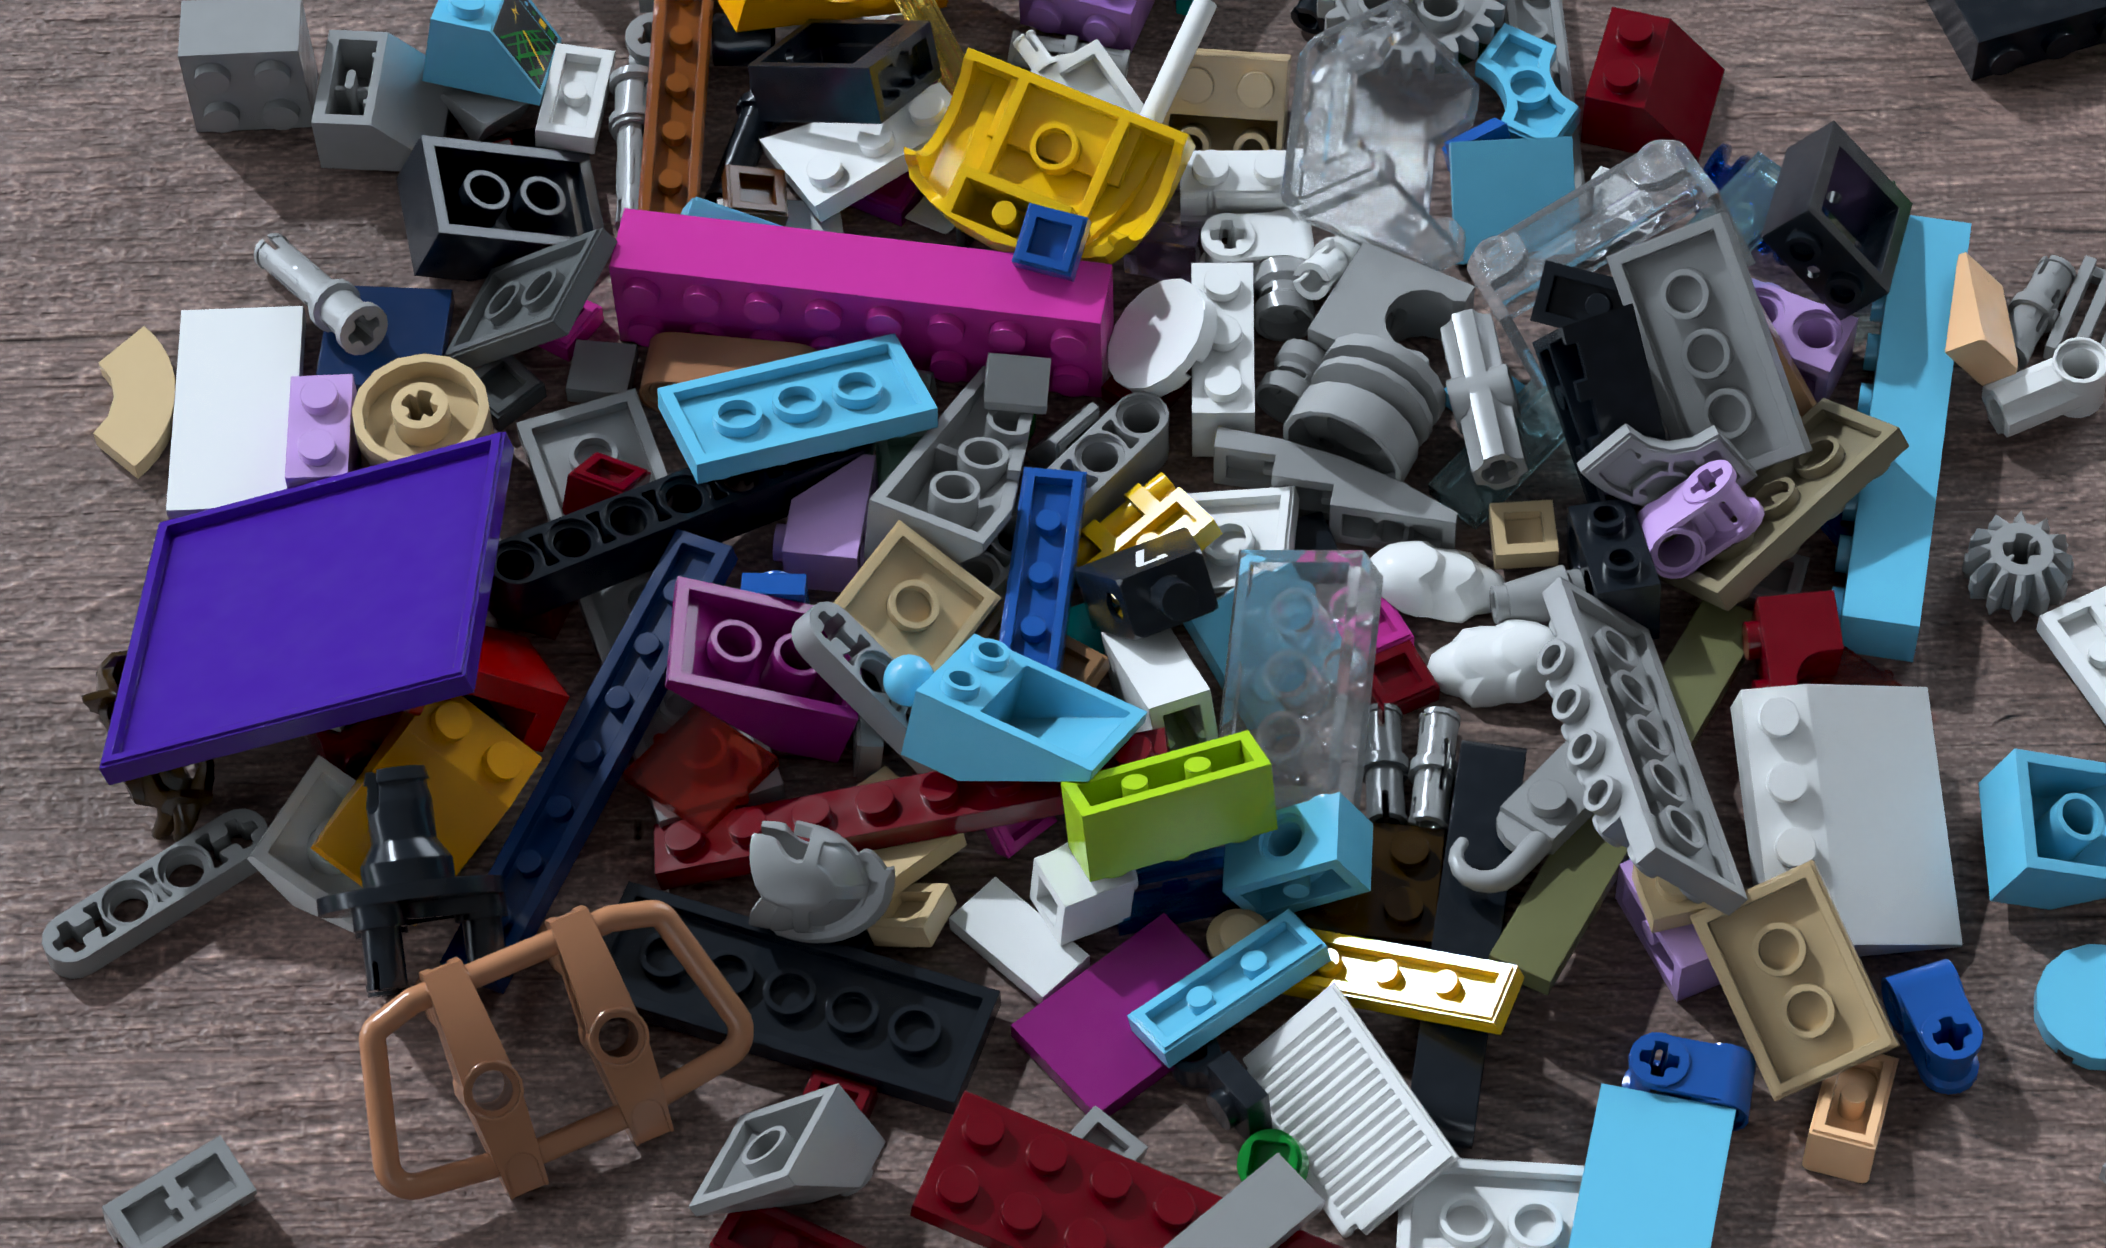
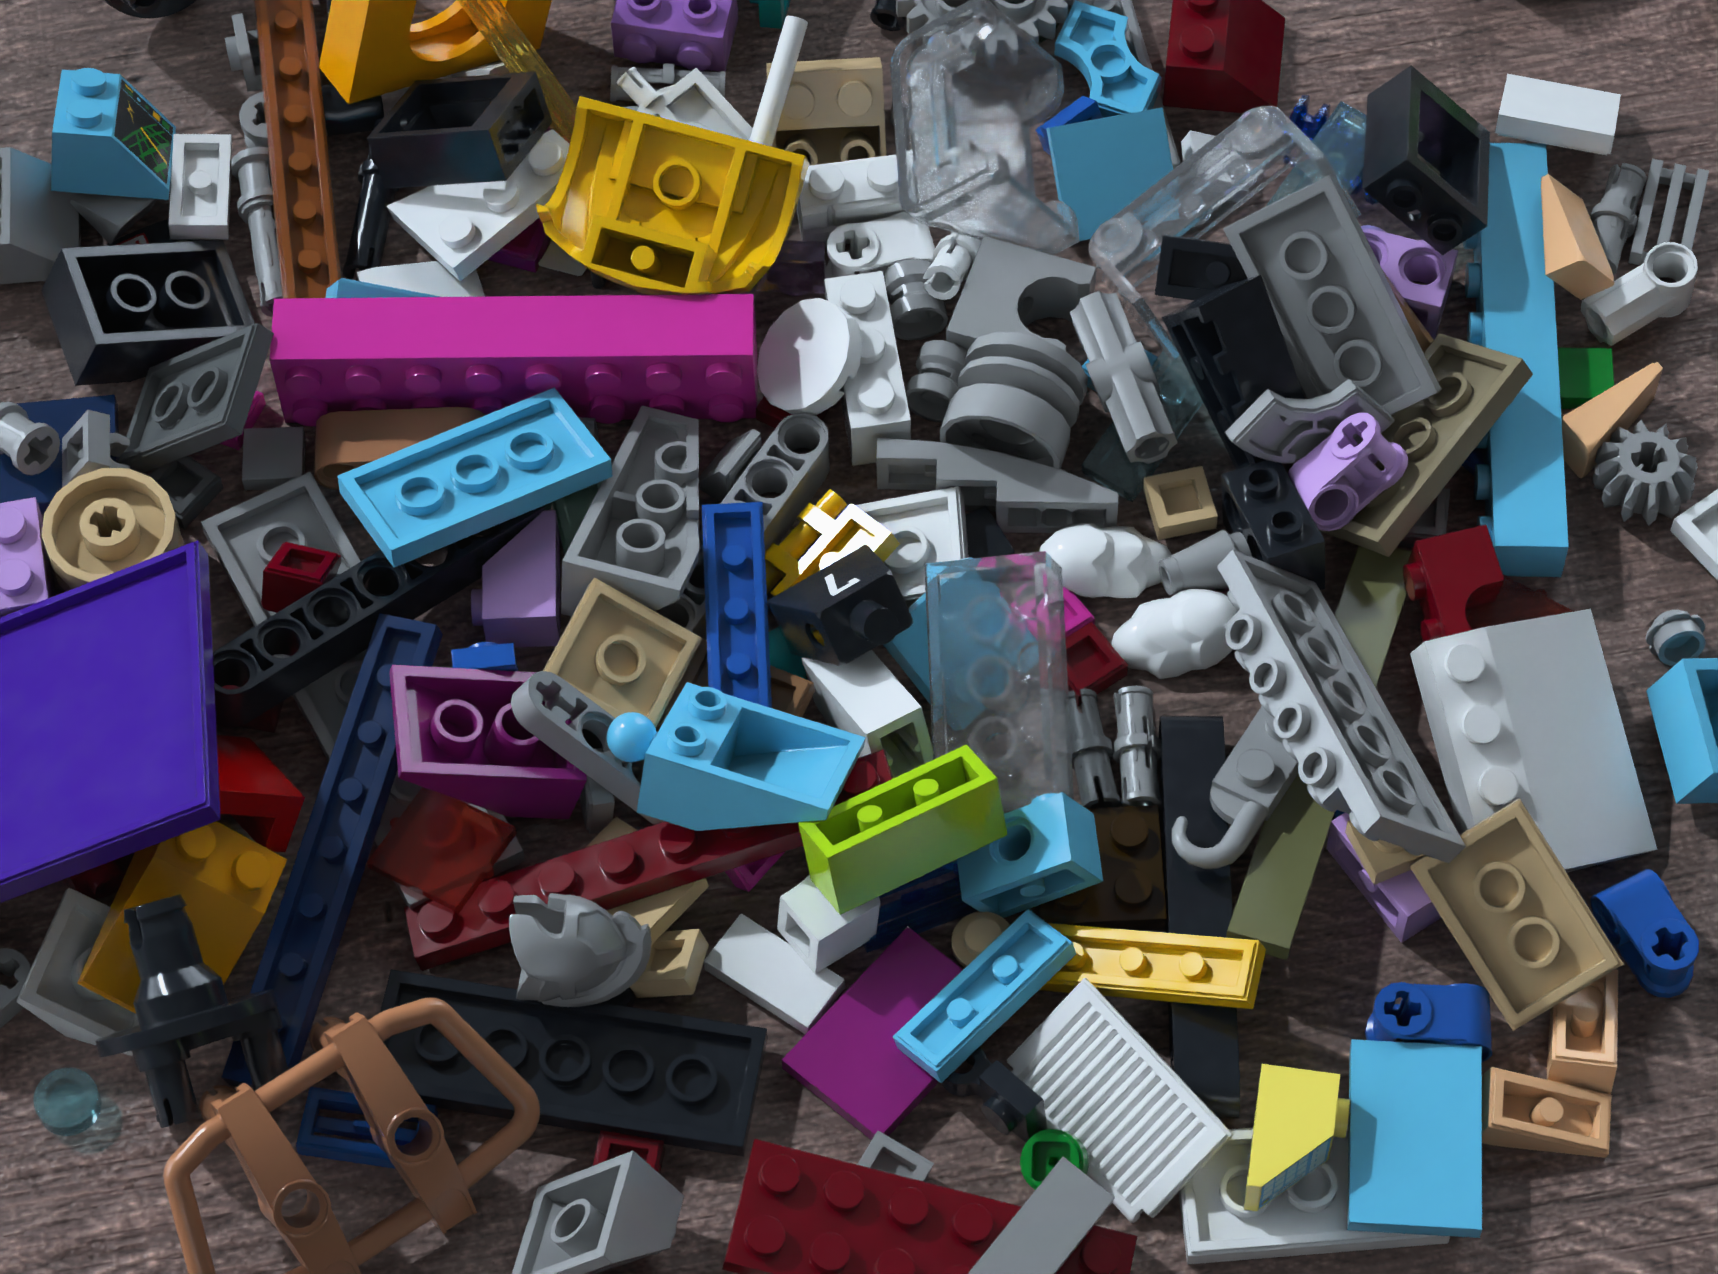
camera: 10 degrees left, 5 degrees up
tile [721,164,789,227] -> none
light grey slope [984,353,1051,415] -> none
blue tile [1011,203,1092,282] -> none
none -> clear light blue tile [33,1068,102,1136]
none -> light grey tile [62,410,130,488]
none -> blue tile [296,1087,438,1169]
none -> light yellow slope [1243,1064,1350,1211]
none -> light nougat slope [1482,1067,1612,1158]
none -> white tile [1495,74,1621,156]
none -> green tile [1558,347,1614,409]
none -> light nougat slope [1562,362,1663,478]
none -> light grey plate [1646,610,1706,666]

